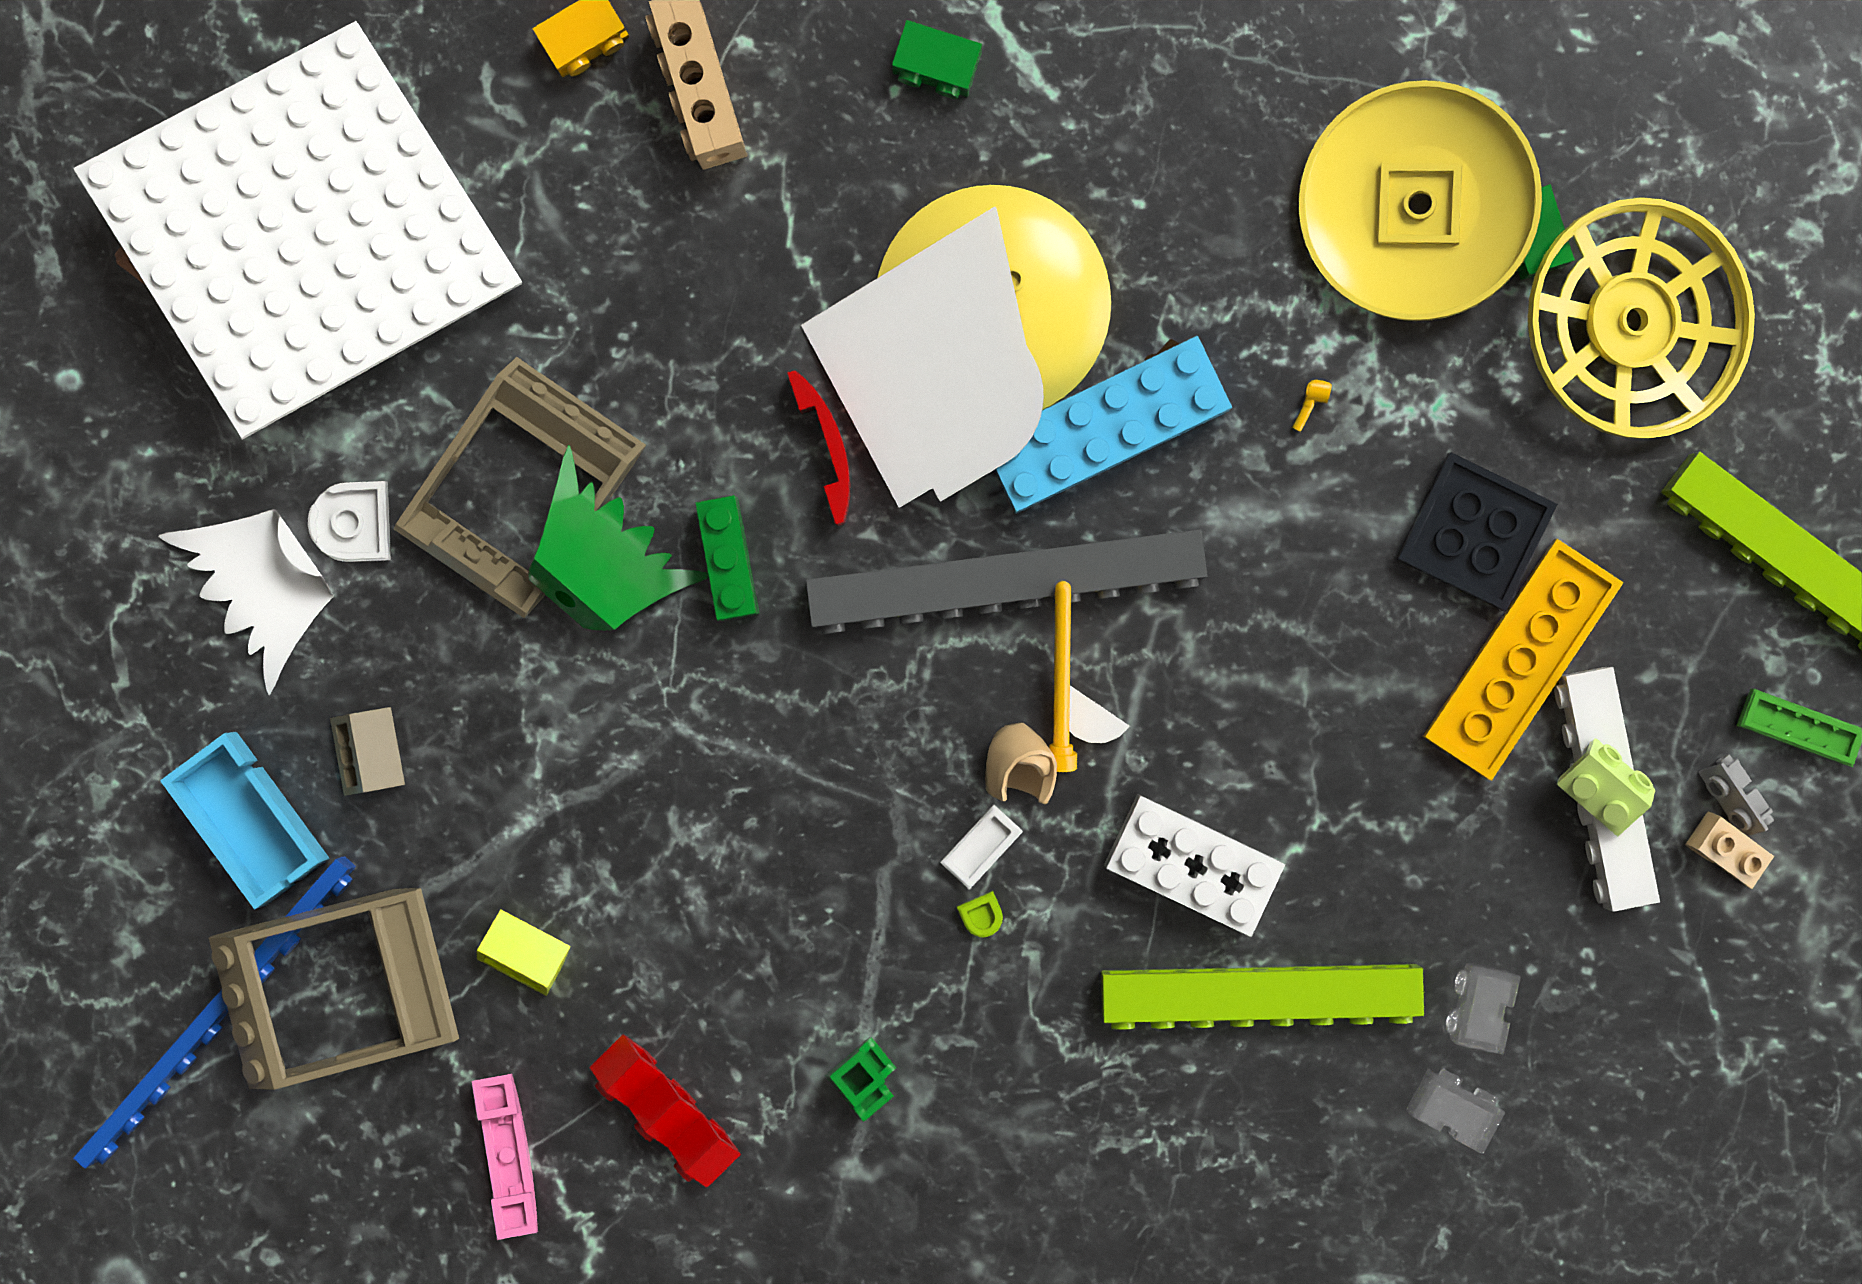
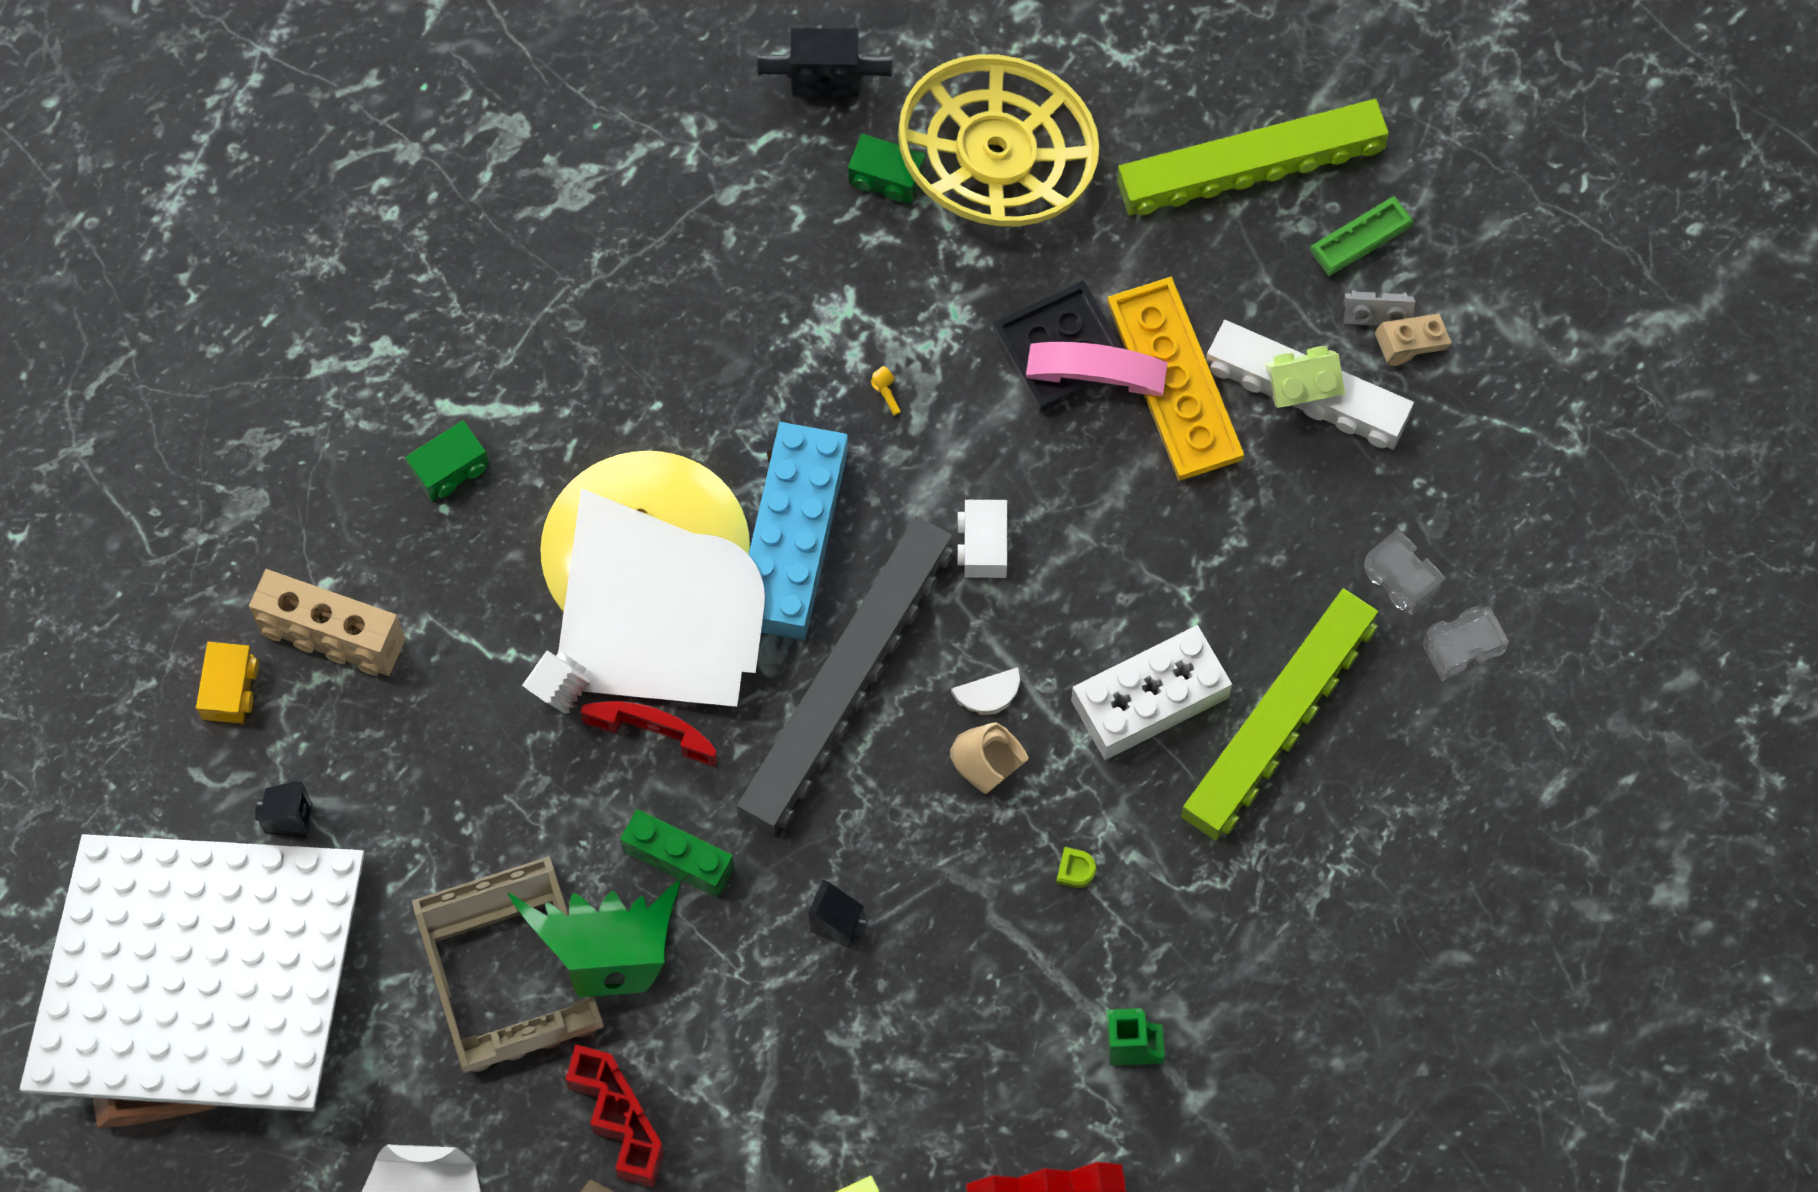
camera: 50 degrees left, 20 degrees down
white tile [308,481,391,562] -> none
white tile [940,804,1023,889] -> none
yellow piece [1049,581,1077,772] -> none
light yellow dish [1299,80,1542,321] -> none
none -> black slope [255,781,313,838]
none -> white brick [522,651,590,714]
none -> red brick [565,1045,664,1188]
none -> black brick [757,28,892,99]
none -> black slope [808,880,868,948]
none -> white brick [958,500,1007,578]
none -> bright pink slope [1026,342,1167,397]

